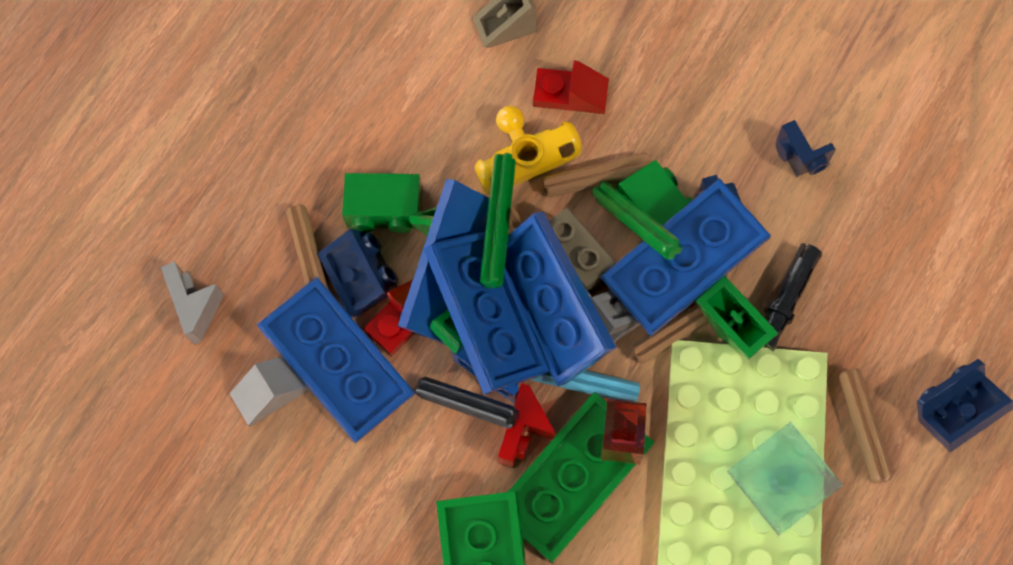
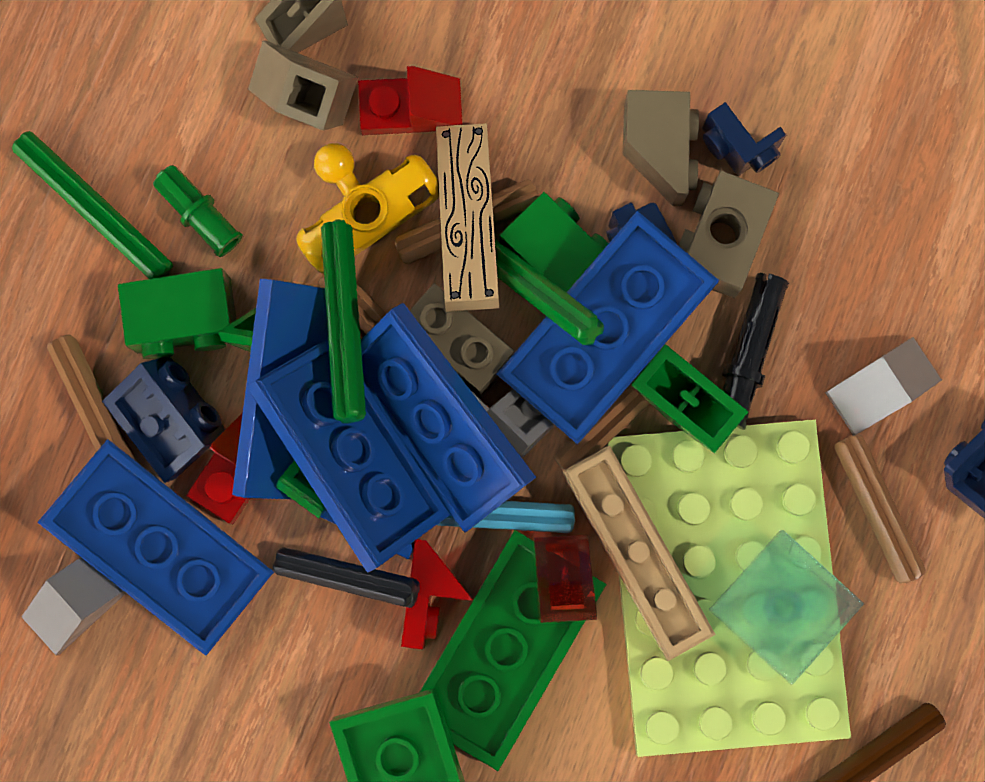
camera: 15 degrees left, 10 degrees up
none -> green axle [12,131,173,279]
none -> green axle [153,165,243,257]
none -> dark tan slope [248,41,358,131]
none -> tan tile [436,123,499,312]
none -> tan tile [562,445,716,661]
none -> dark tan slope [623,90,699,206]
none -> dark tan brick [679,171,779,298]
none -> light grey slope [825,337,942,435]

